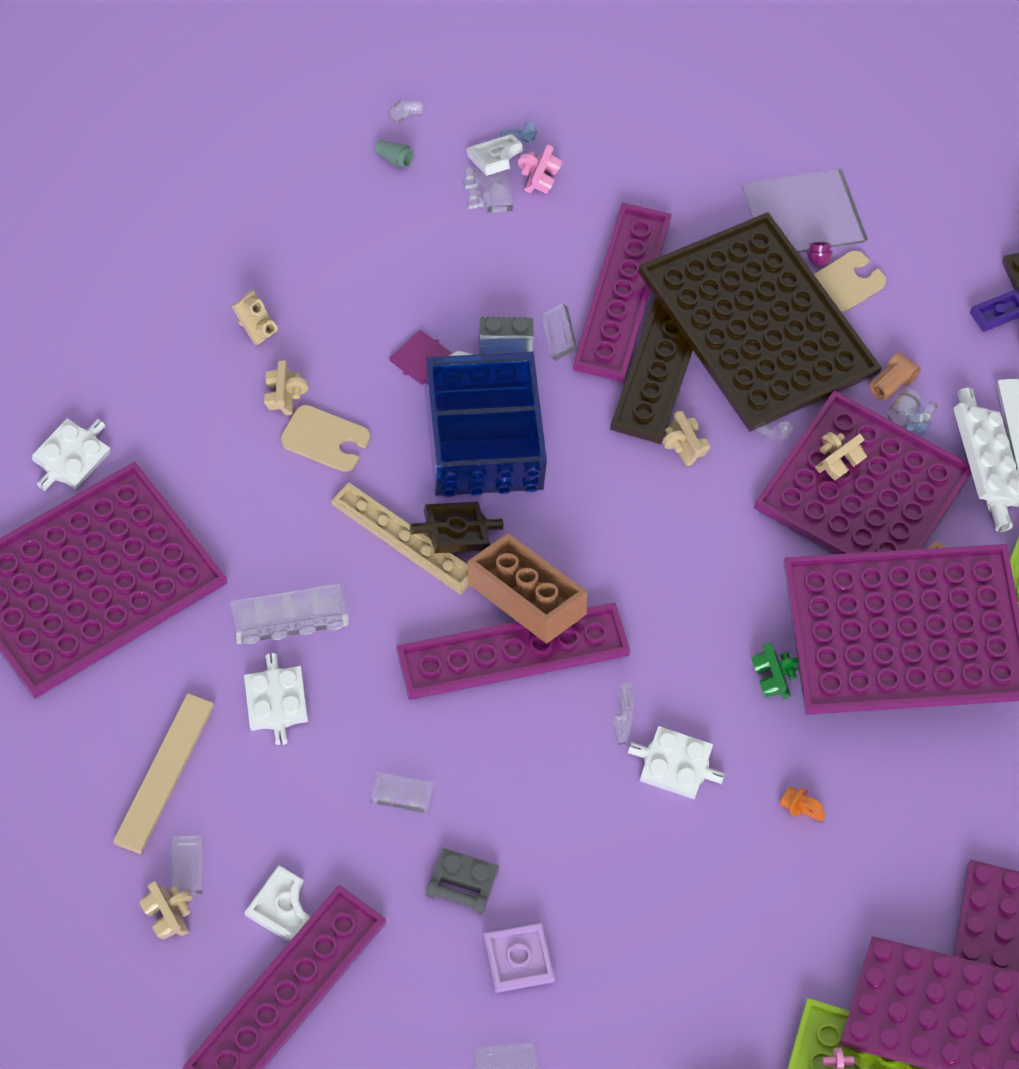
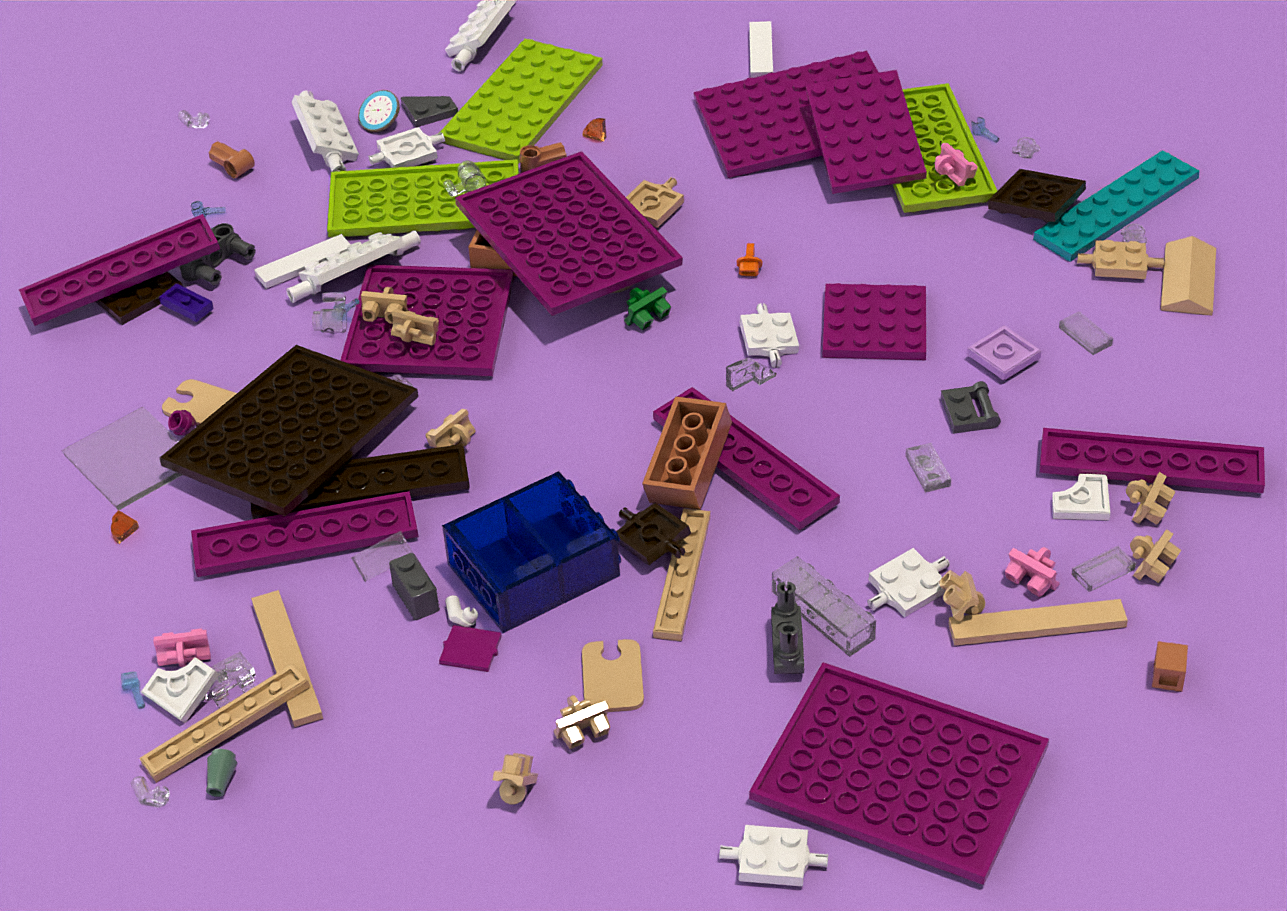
camera: 110 degrees left, 15 degrees down
nougat piece [869,352,921,401] -> none
none -> clear orange tile [111,510,139,544]
none -> tan tile [139,664,310,783]
none -> tan tile [251,590,323,727]
none -> tan hips [361,287,408,324]
none -> tan plate [626,177,684,228]
none -> dark grey piece [771,582,804,674]
none -> magenta plate [822,283,926,360]
none -> tan hips [939,570,986,621]
none -> bright pink hips [1005,547,1059,597]
none -> tan hips [1126,472,1176,525]
none -> nougat brick [1152,641,1188,692]

